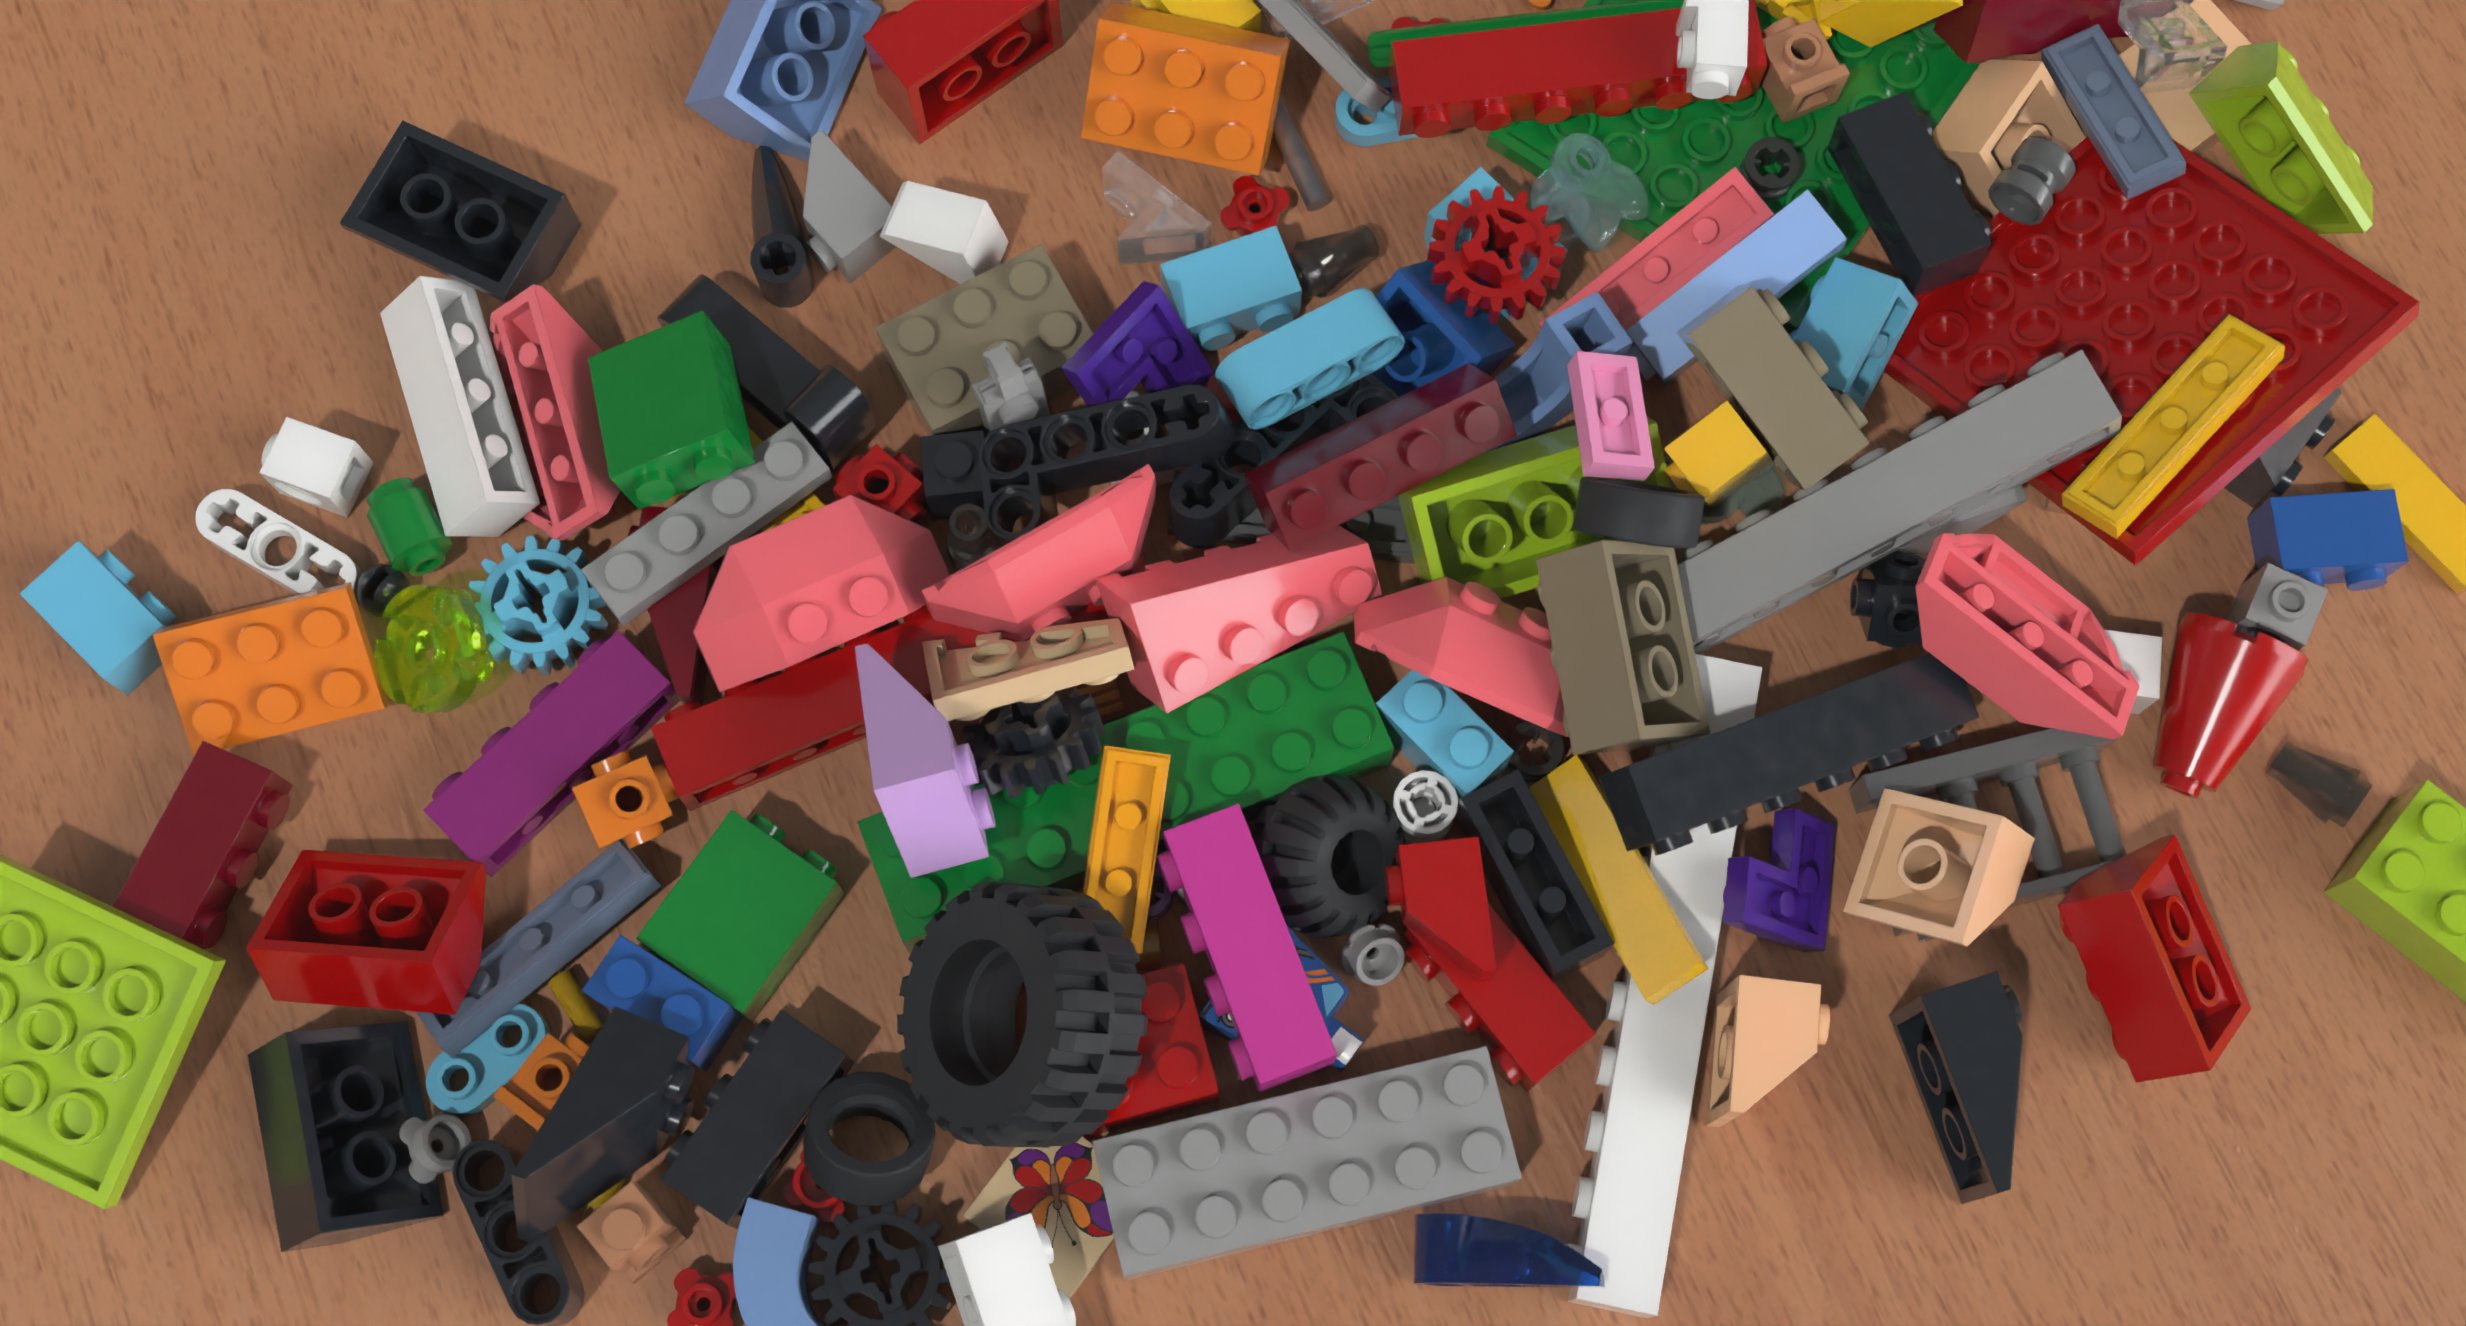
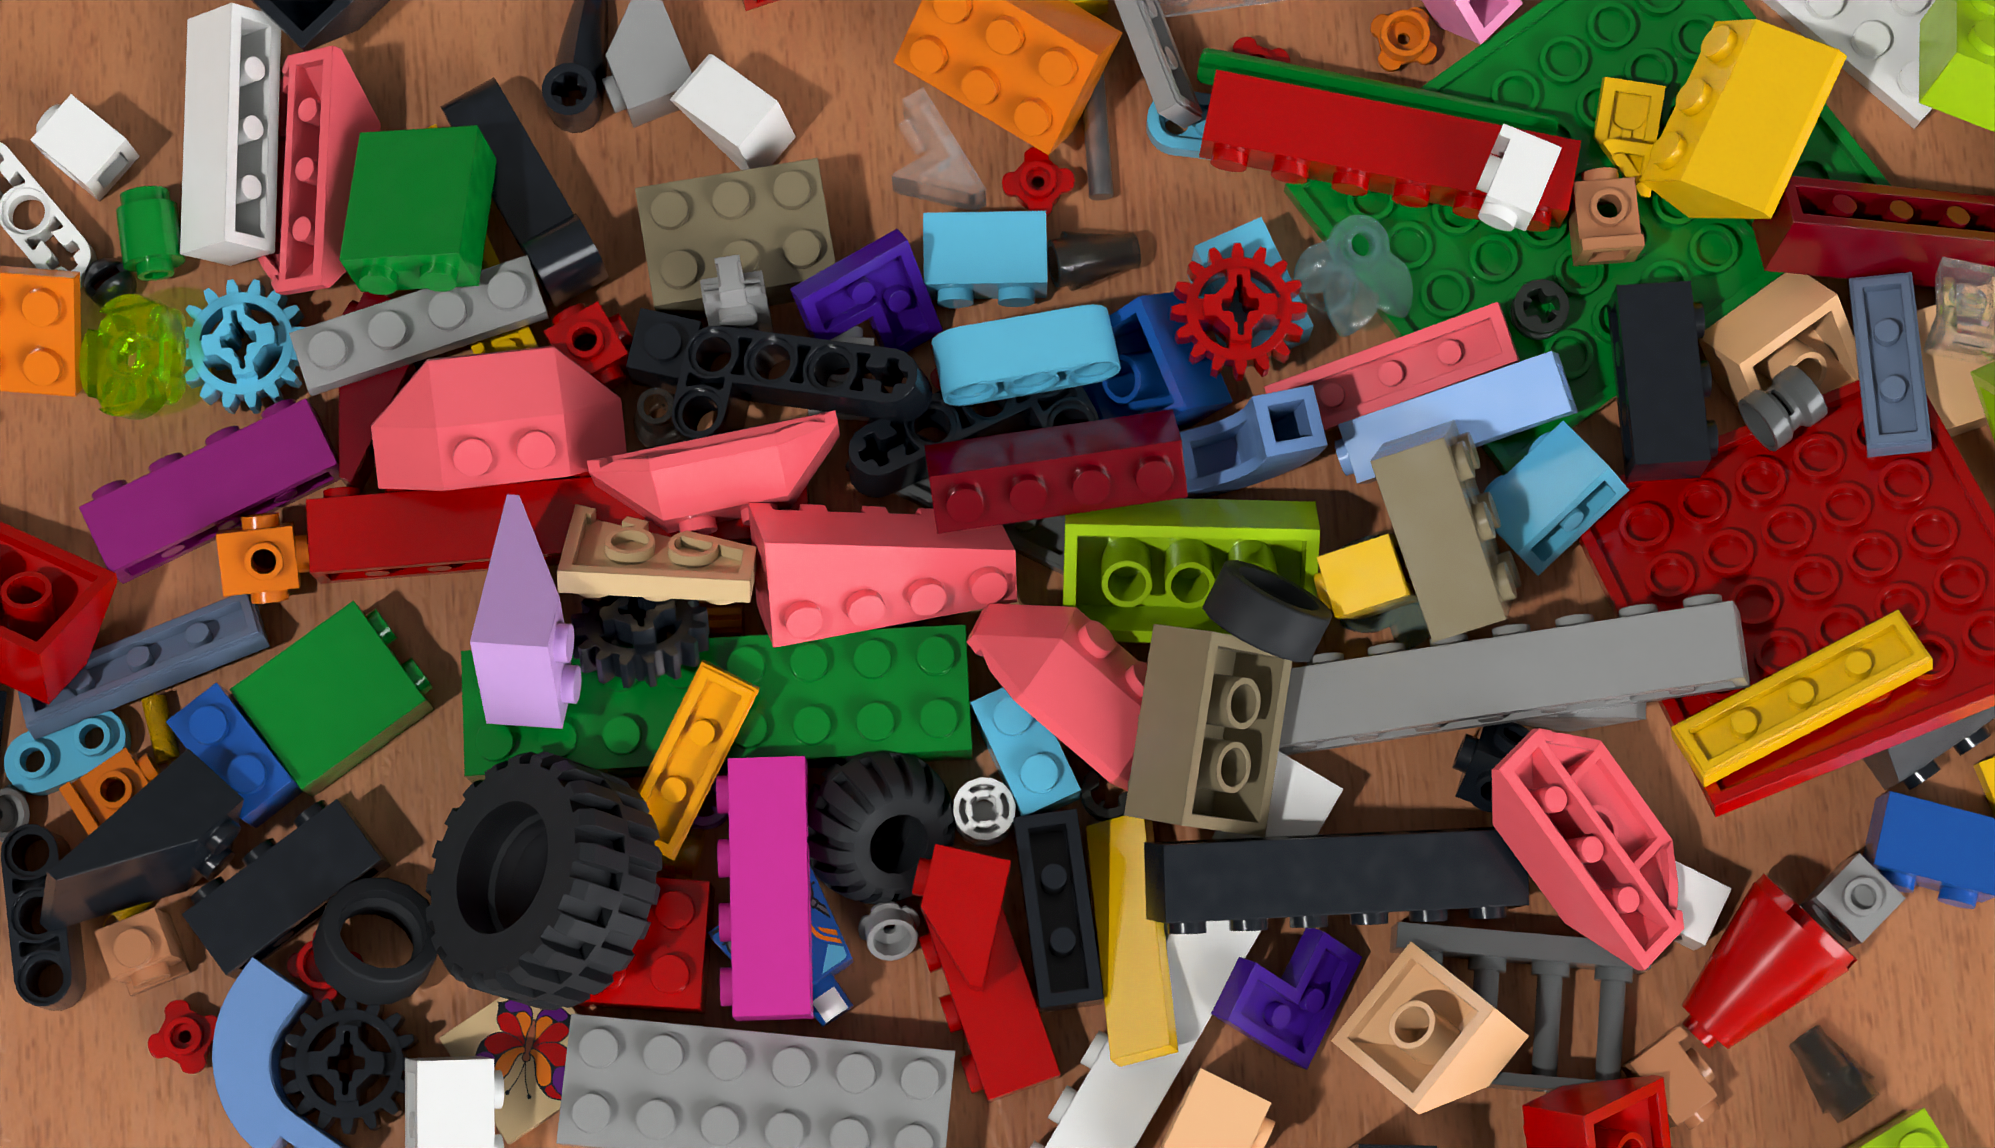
camera: 20 degrees right, 5 degrees up
bright pink plate [1567,351,1655,481] -> none
none -> nougat brick [1621,1025,1720,1130]

